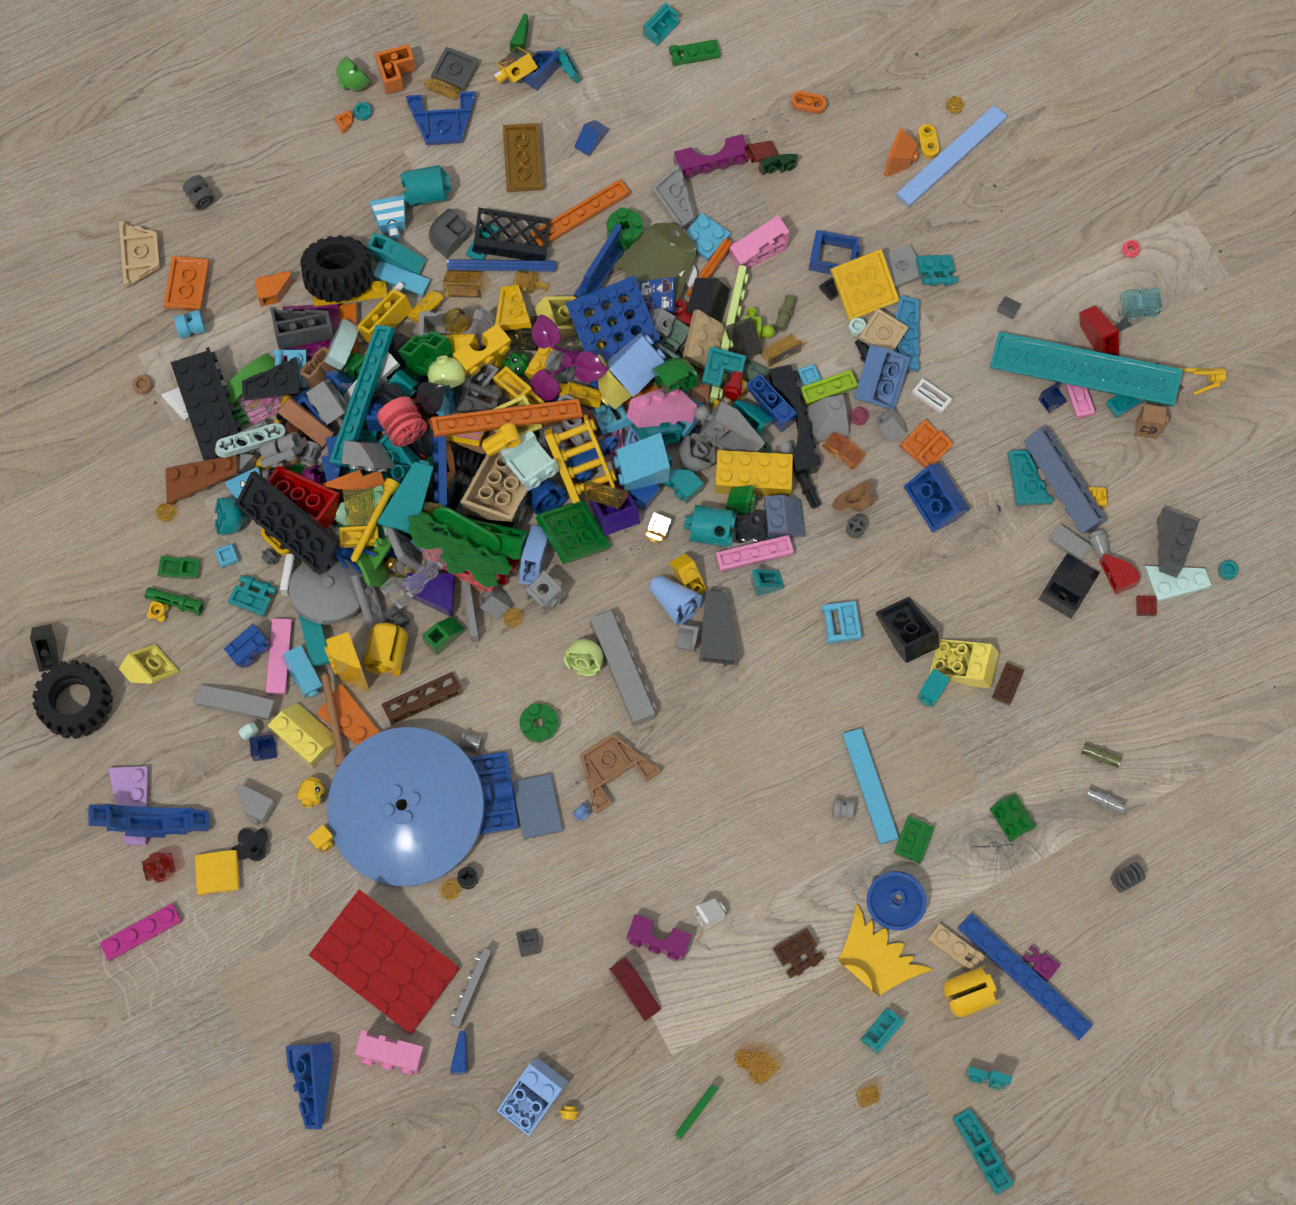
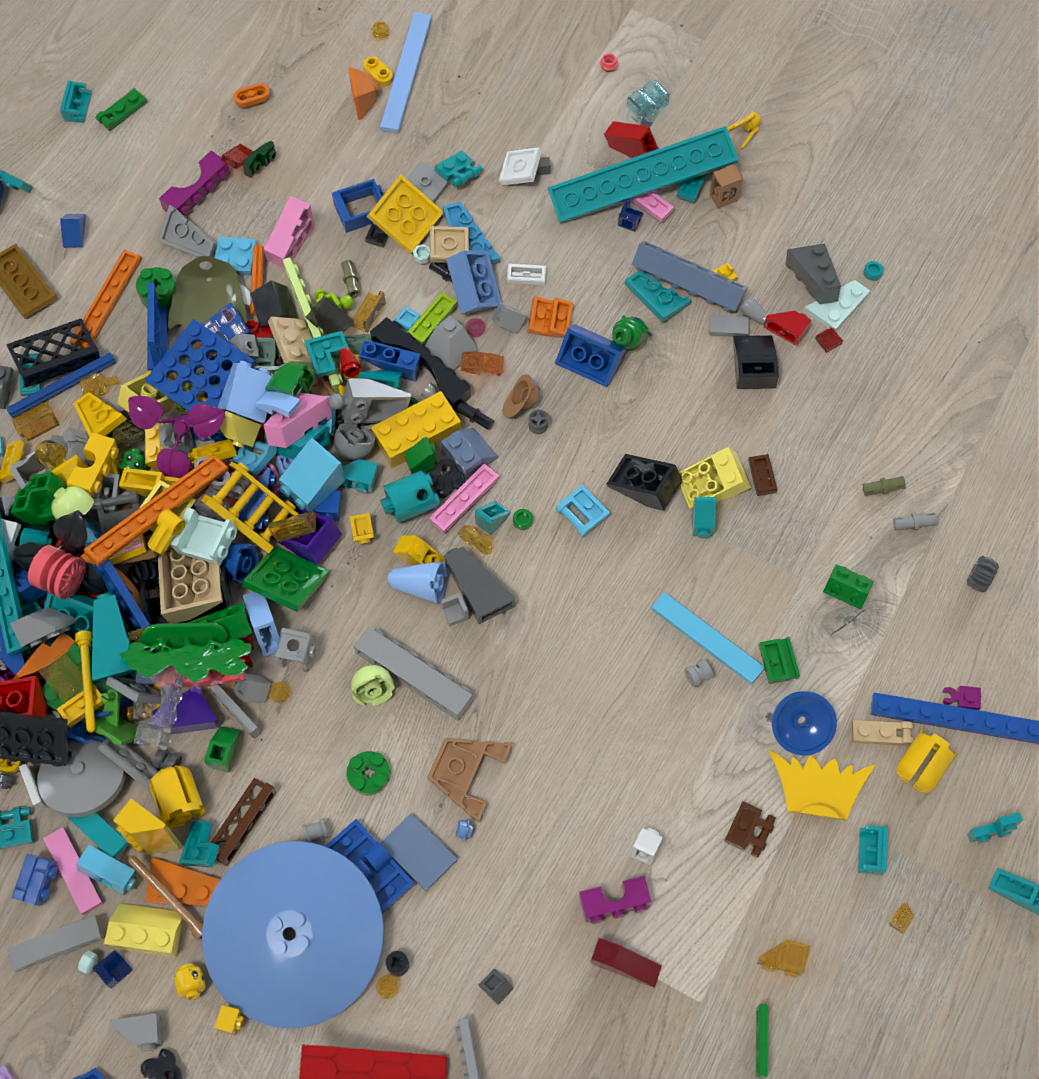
camera: 30 degrees left, 5 degrees down
none -> teal plate [179,821,219,867]
none -> light blue slope [255,391,301,418]
none -> clear yellow plate [458,525,492,555]
none -> white tile [498,147,542,186]
none -> green tile [513,509,533,530]
none -> green piece [612,315,648,349]

